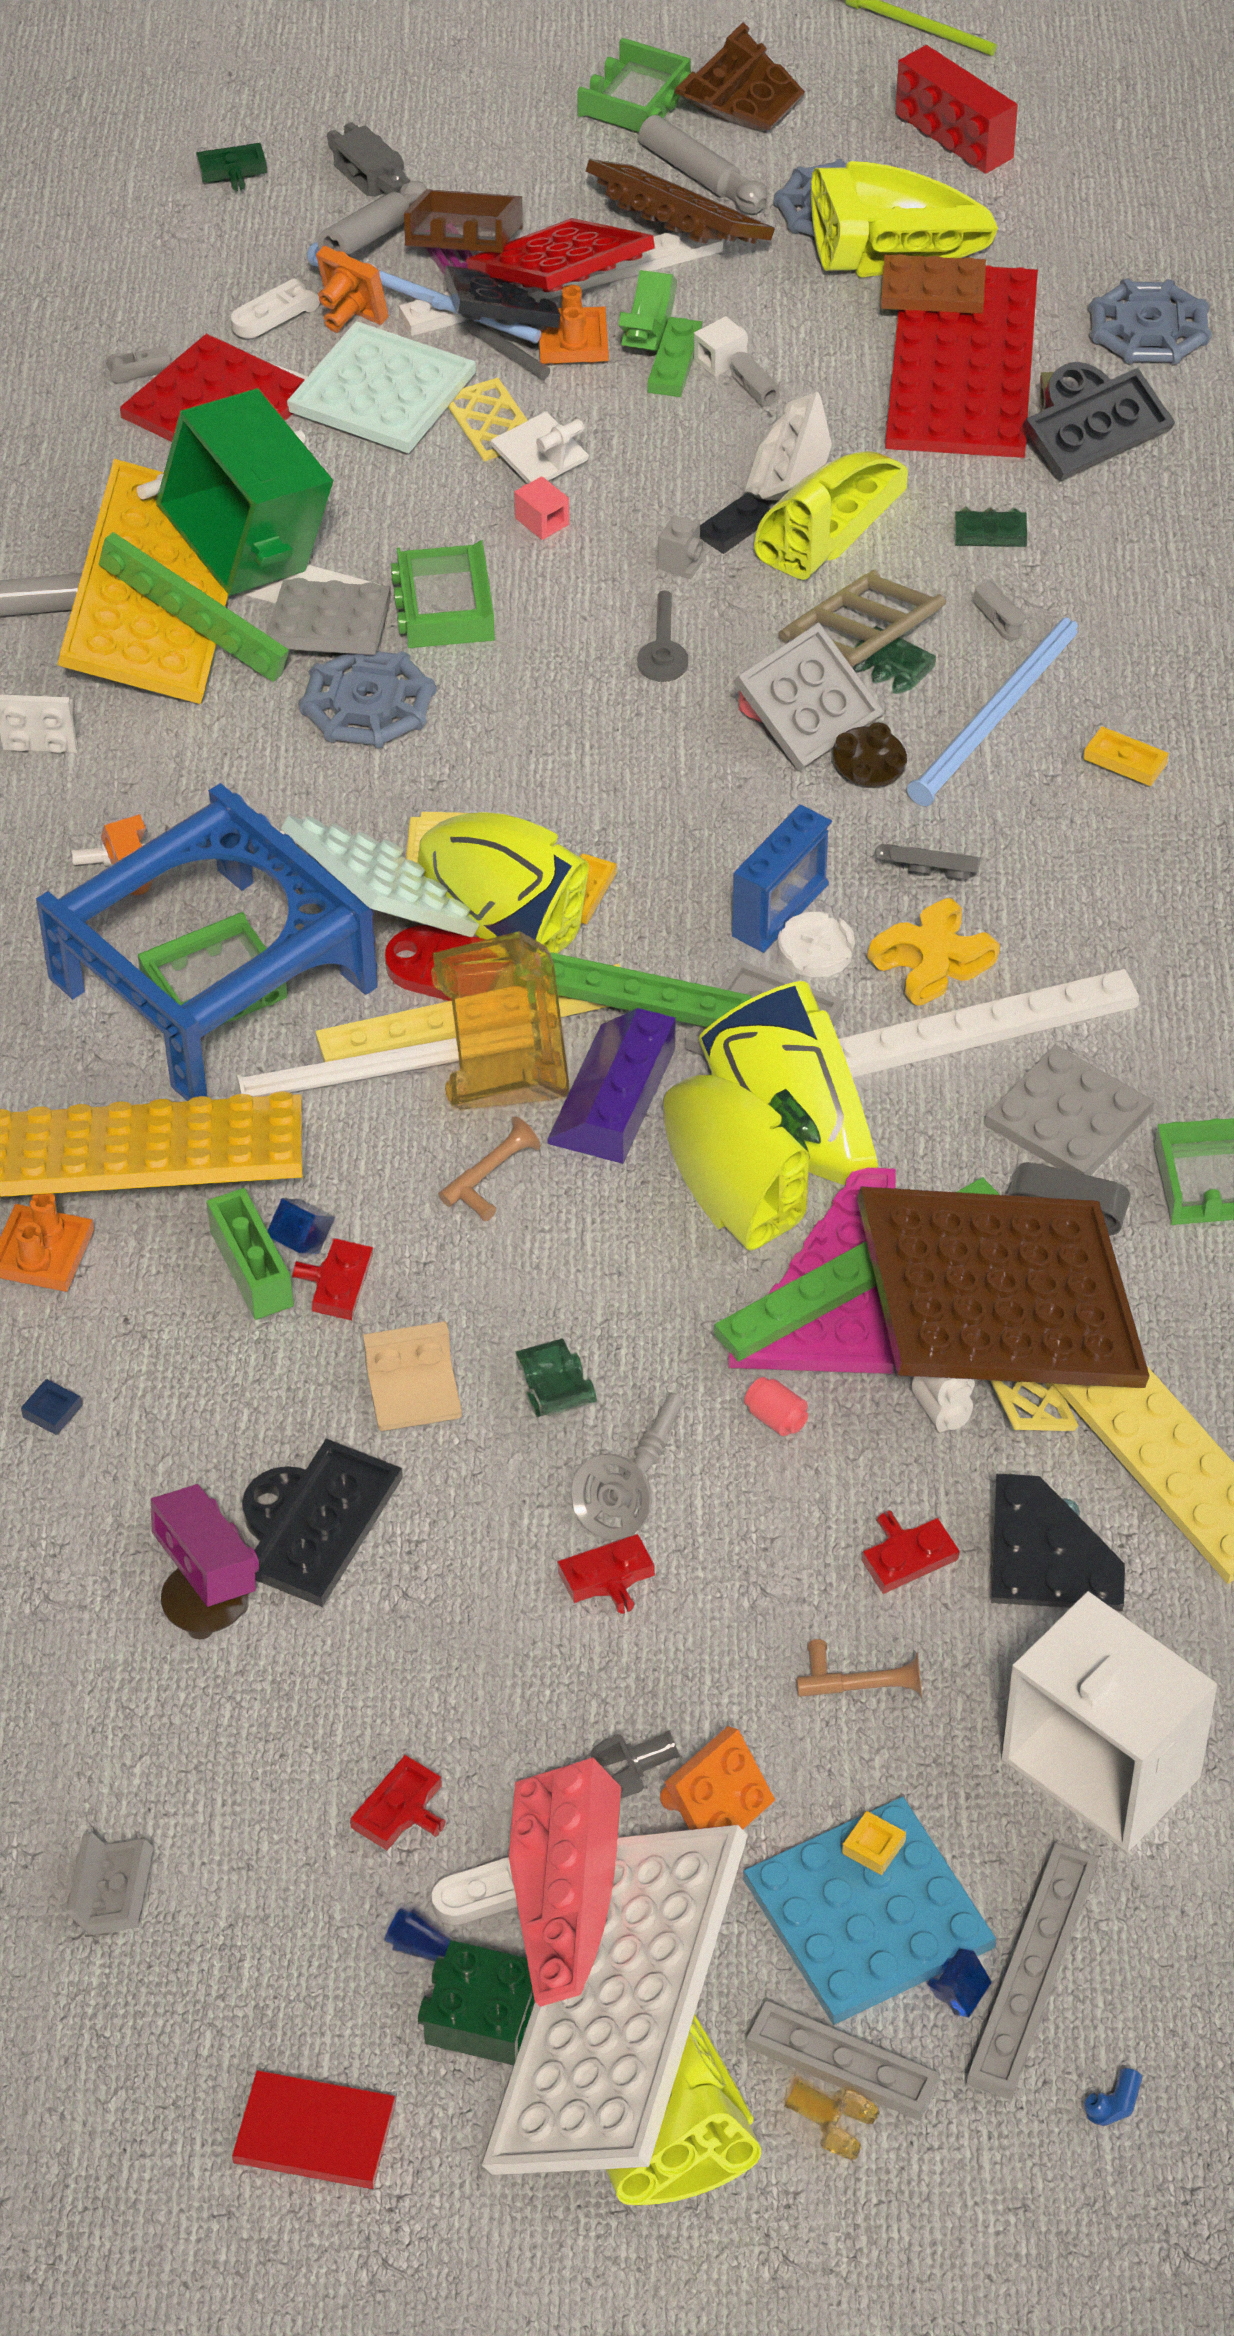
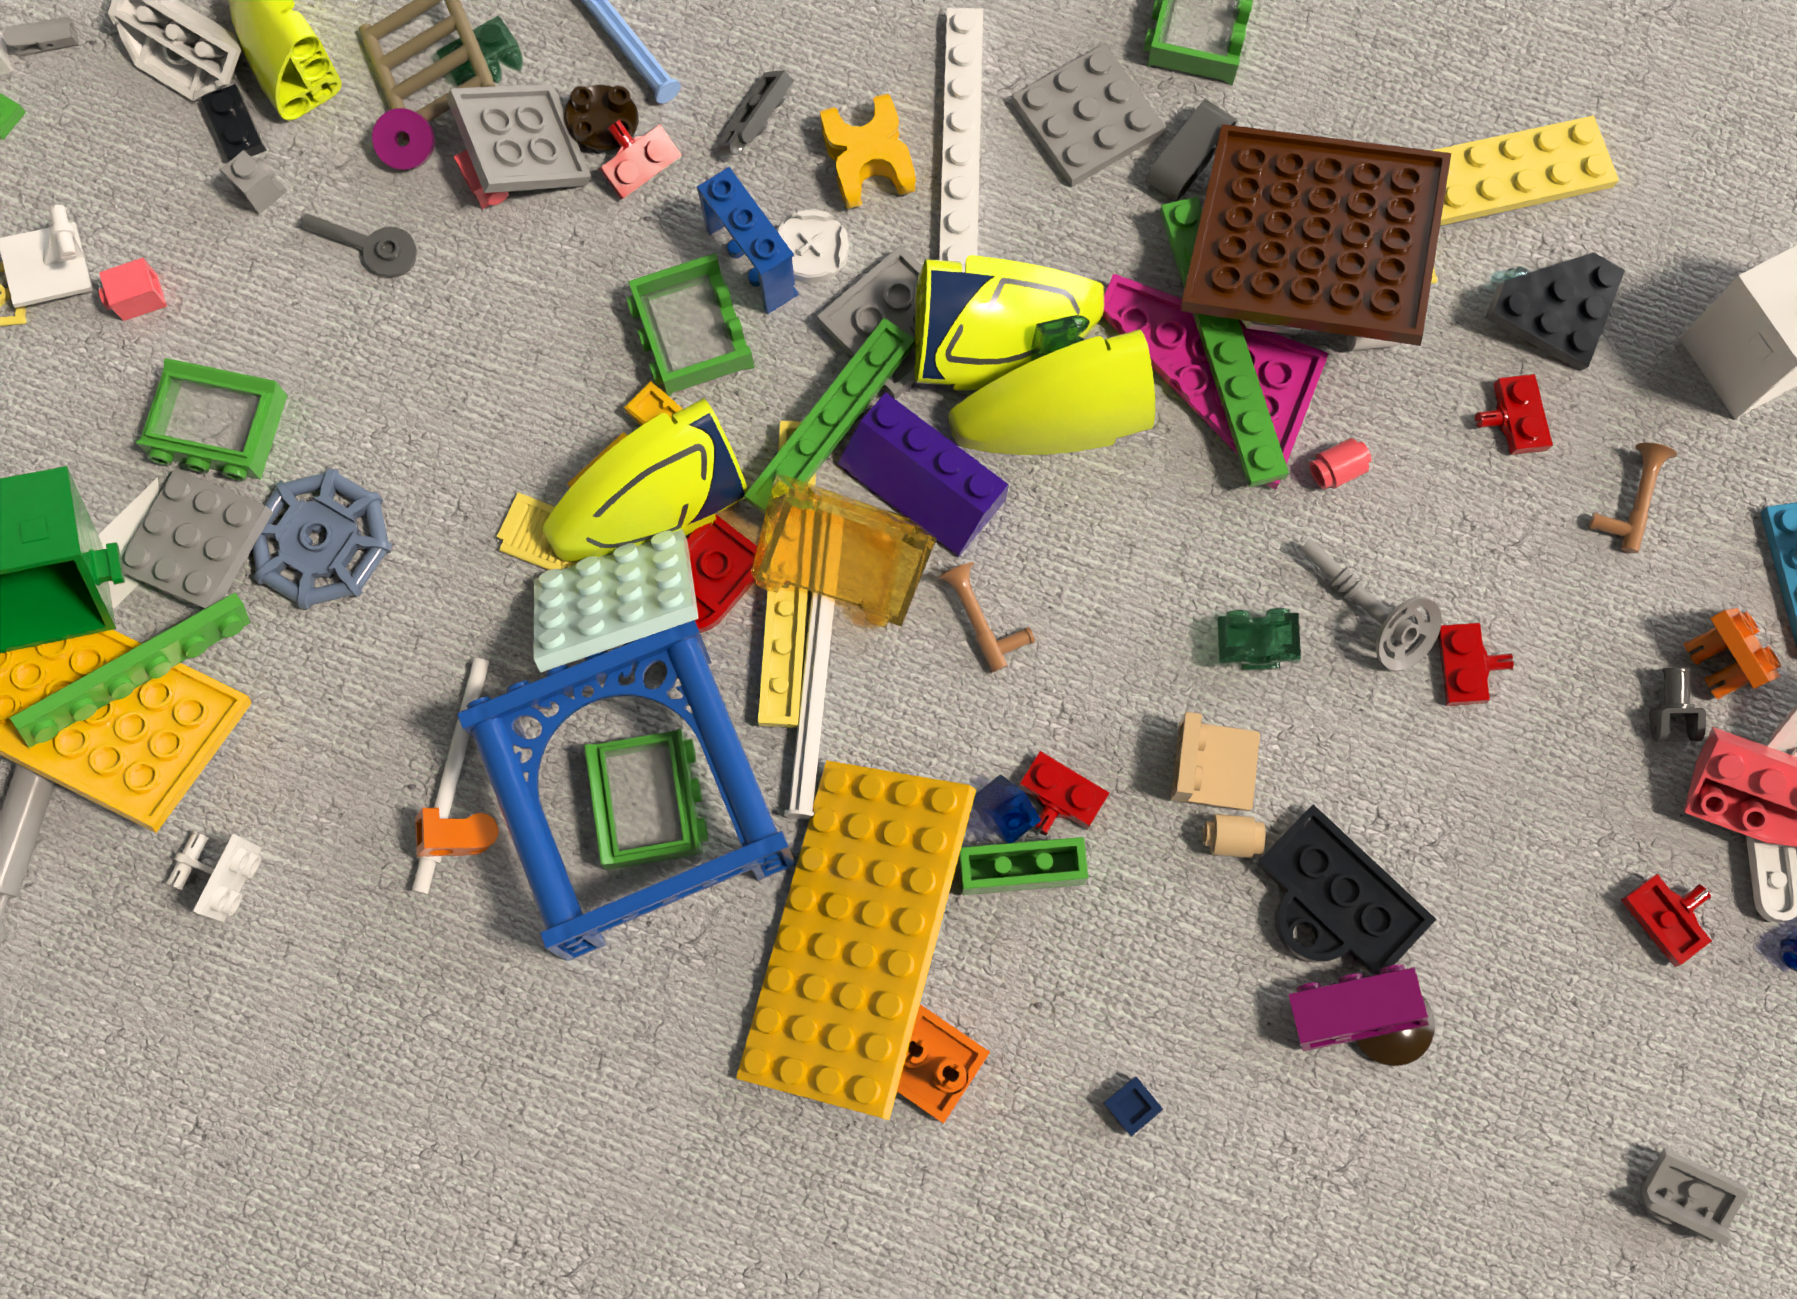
camera: 70 degrees left, 25 degrees up
none -> magenta piece [372,108,435,170]
none -> plate [599,119,682,199]
none -> window [626,253,755,396]
none -> tan brick [1203,814,1265,858]

